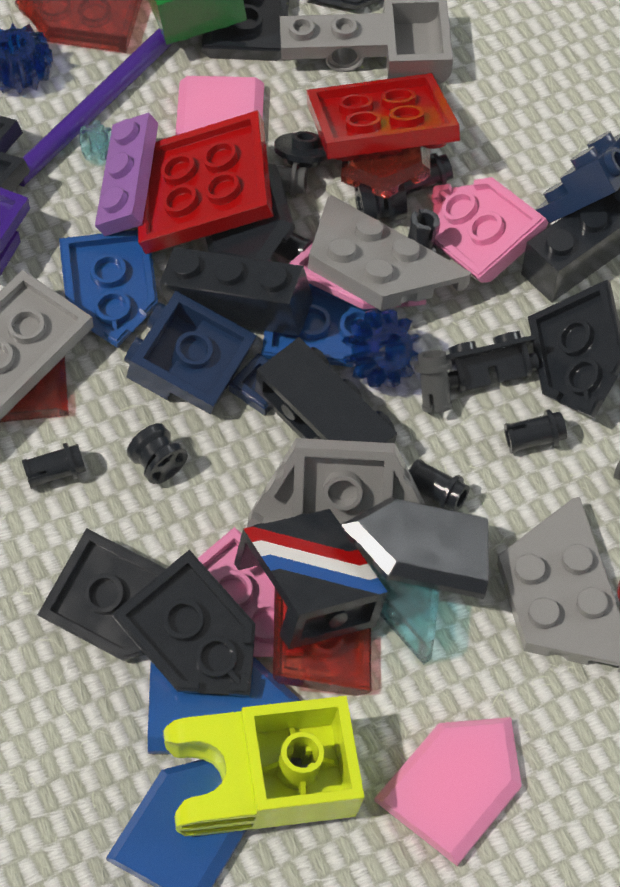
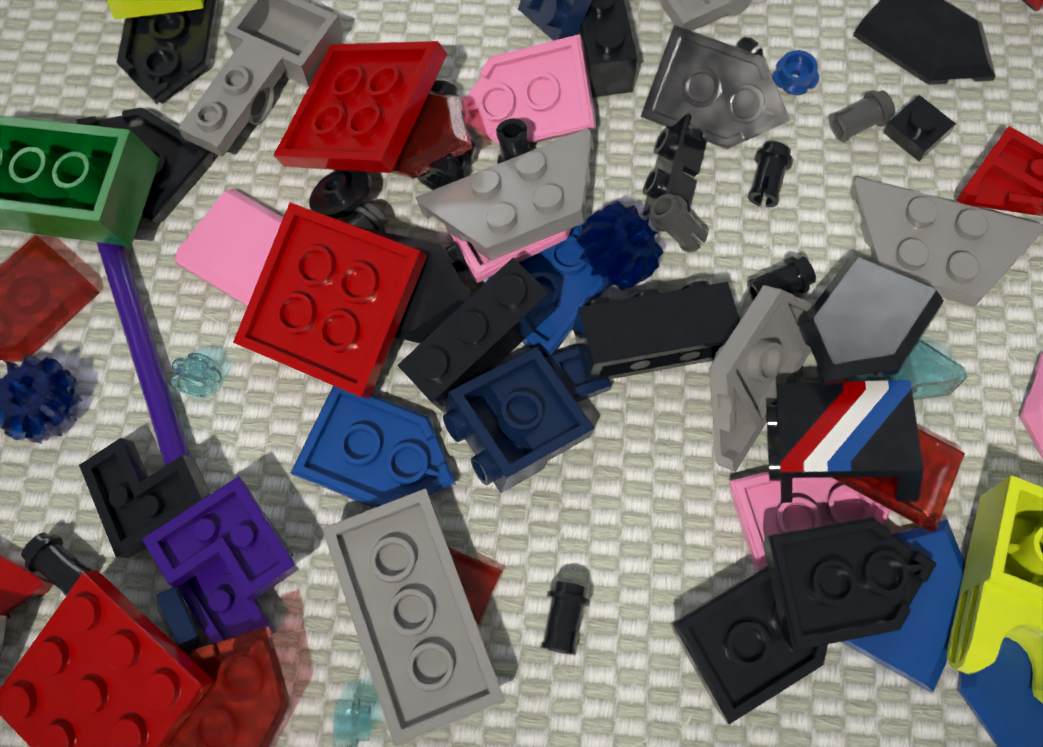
camera: 55 degrees left, 10 degrees up
medium lavender plate [95,112,158,236] -> none
black wheel [127,423,188,484] -> none

